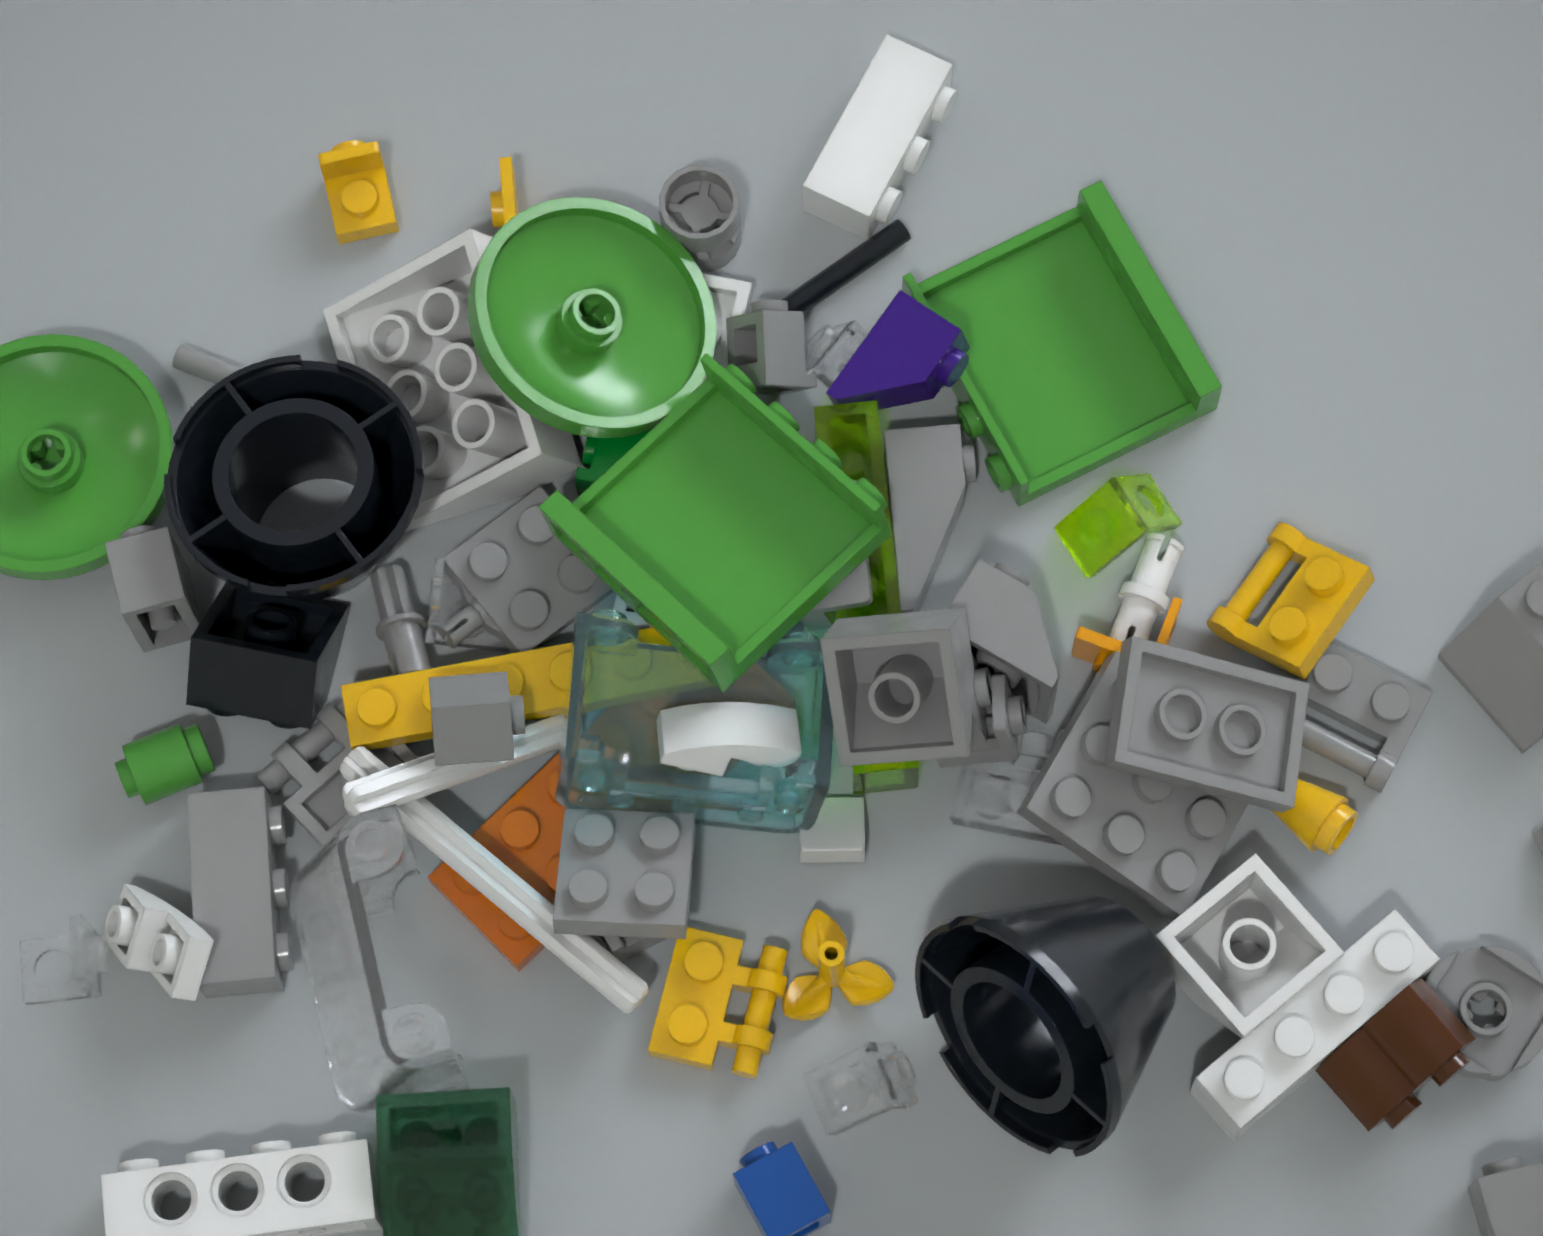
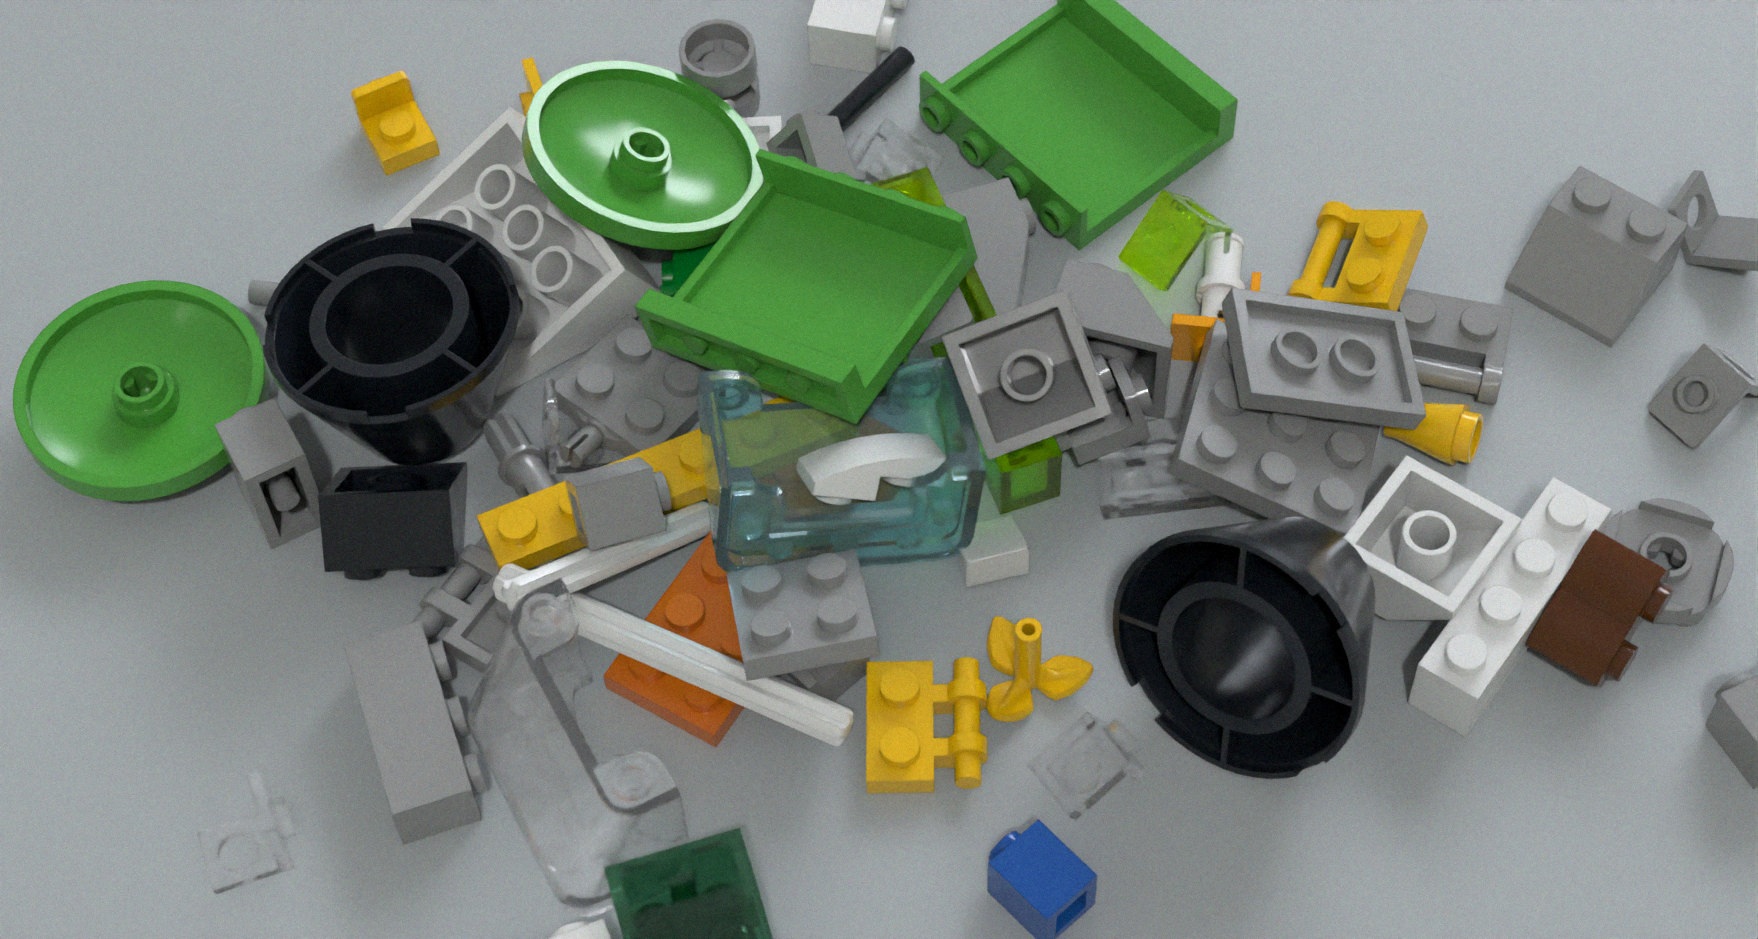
camera: 15 degrees left, 15 degrees down
white slope [105,884,214,1001] -> none
bright green brick [114,723,216,805] -> none
dark purple slope [826,290,970,416] -> none

